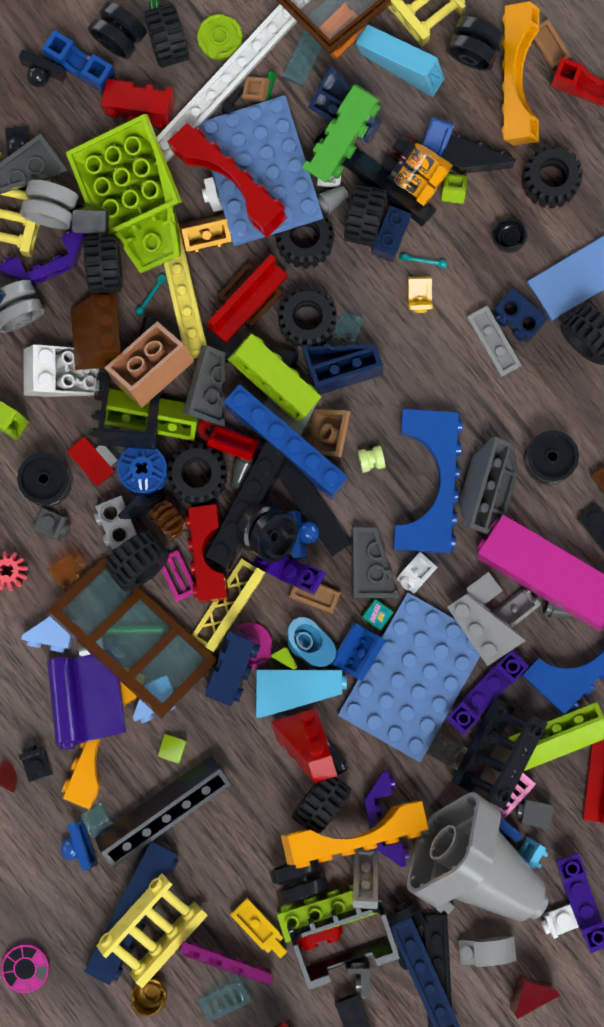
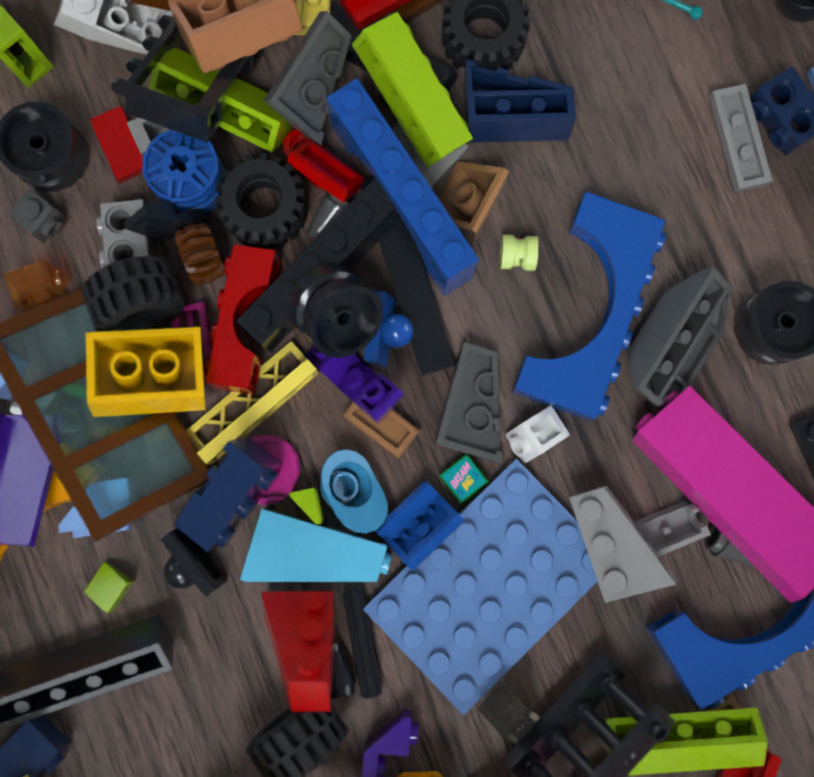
camera: 15 degrees right, 0 degrees up
clear light blue slope [334,313,364,342] -> none
yellow bracket [408,276,433,313] -> none
dark purple slope [446,650,529,735] -> none
light grey panel [467,572,503,605] -> none
none -> yellow brick [86,327,206,417]
none -> black tile [161,528,227,597]
none -> black axle [343,589,382,699]

